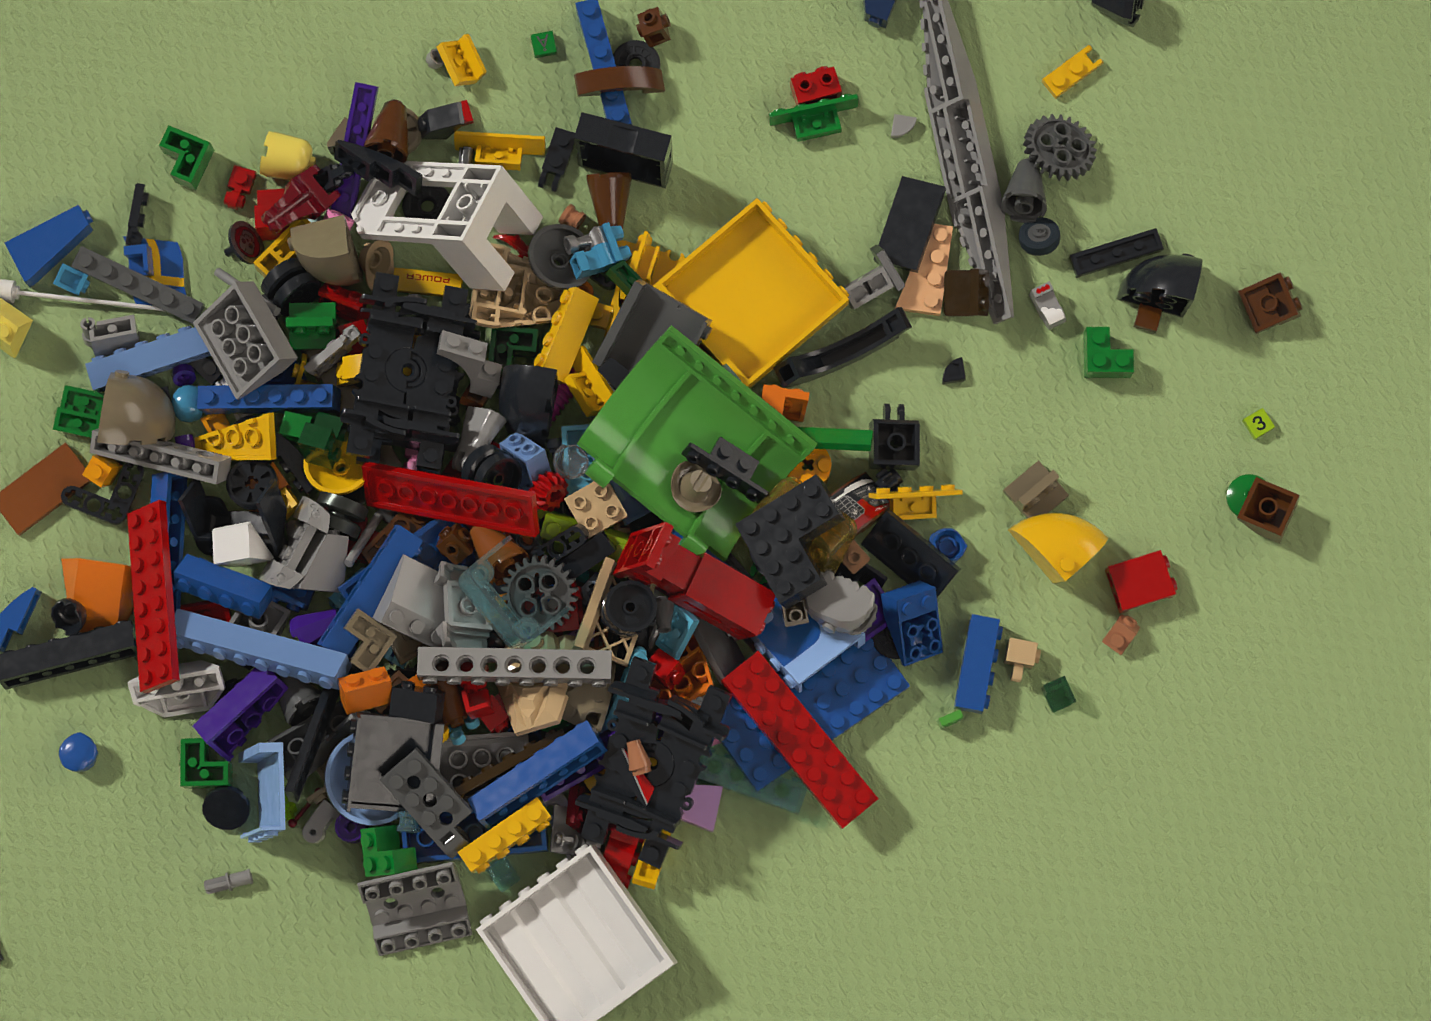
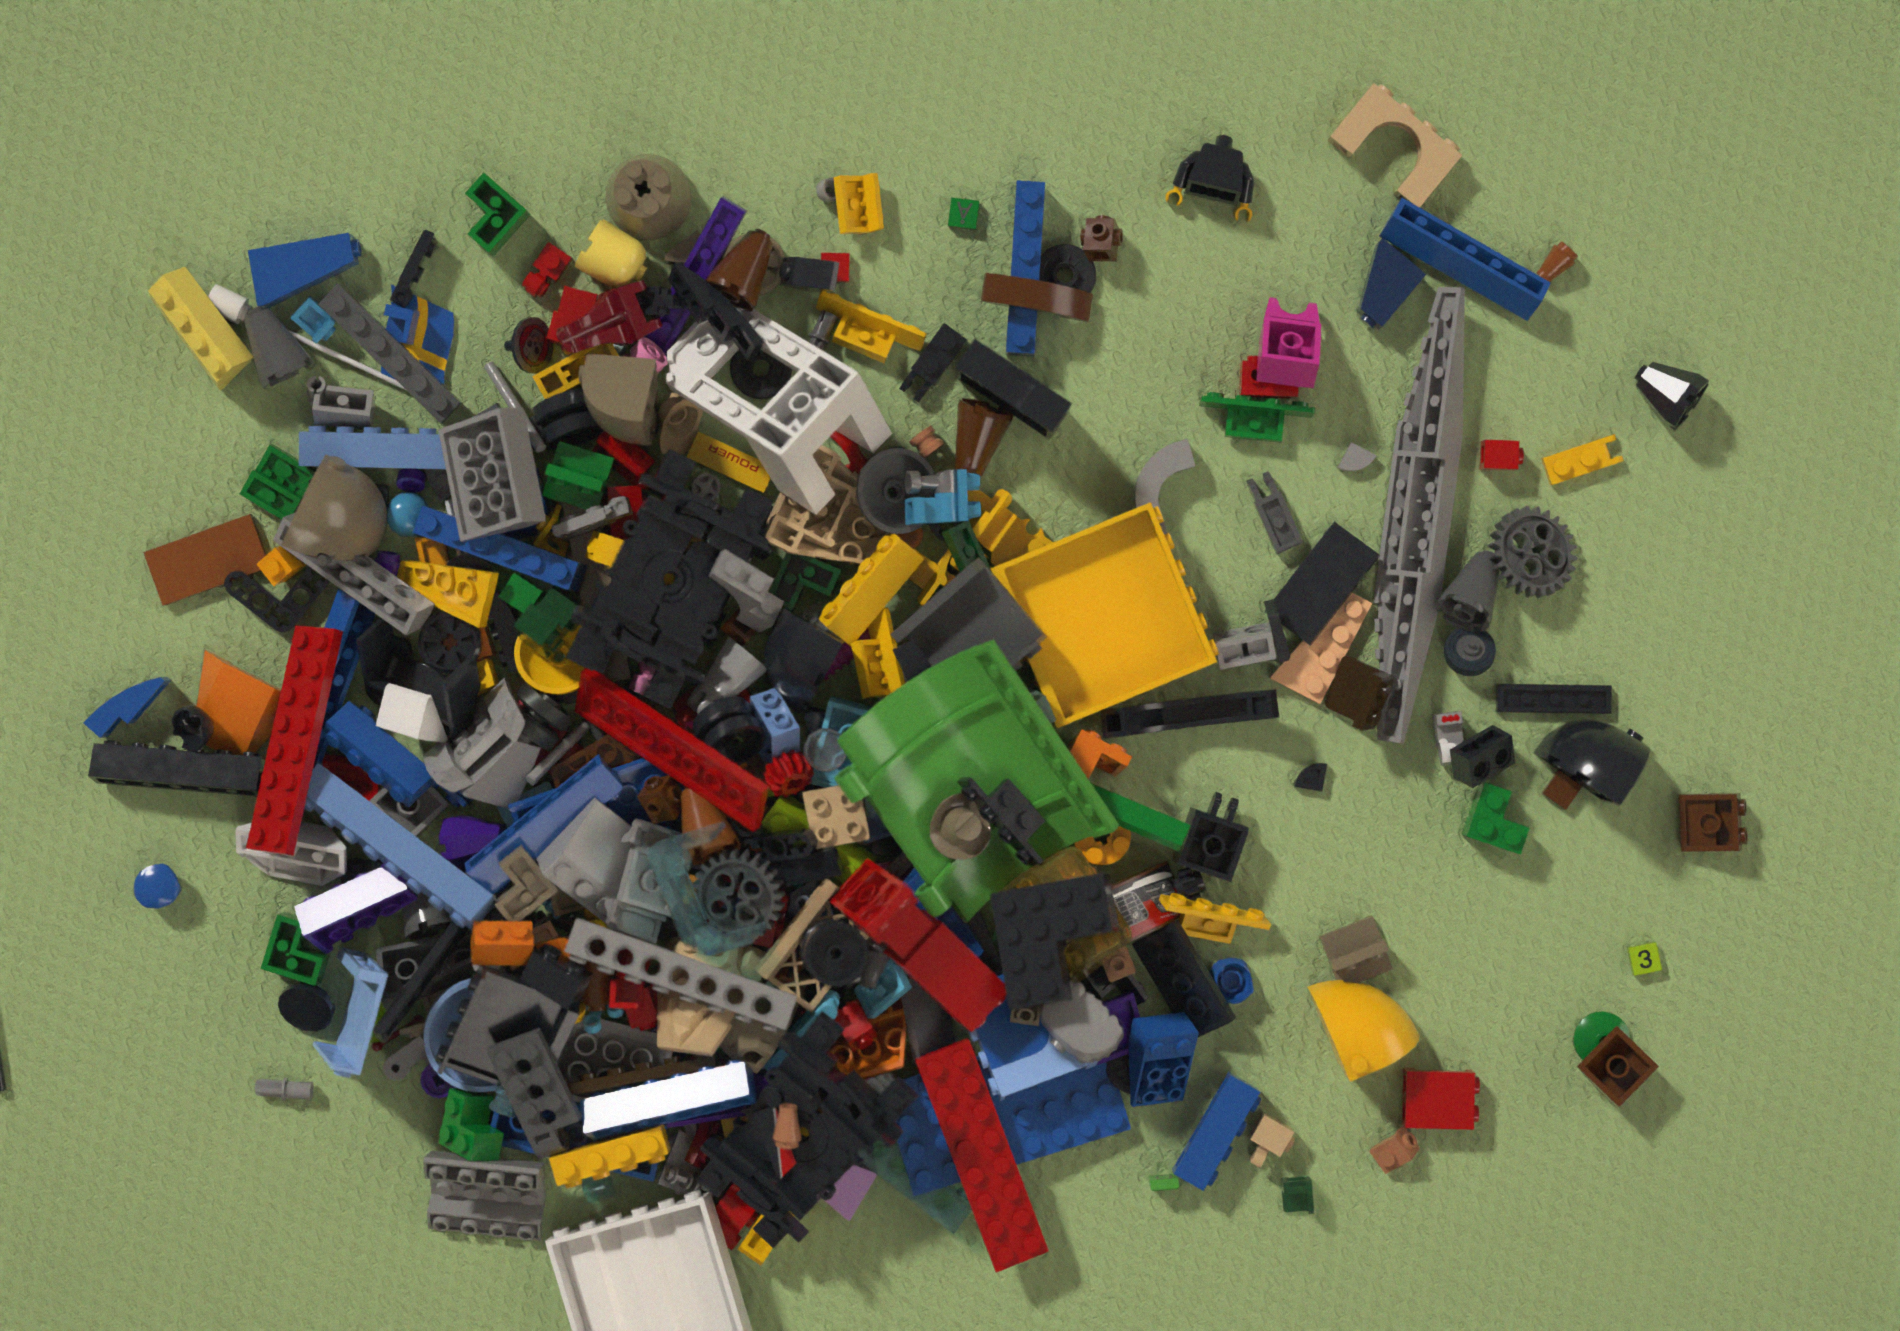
camera: 15 degrees right, 10 degrees up
none -> dark grey cone [244,305,314,389]
none -> dark tan cone [605,154,692,241]
none -> light grey arch [1134,439,1195,534]
none -> dark grey hinge [1246,471,1303,554]
none -> dark pink brick [1256,297,1321,389]
none -> black brick [1450,725,1515,788]
none -> red brick [1480,439,1524,471]

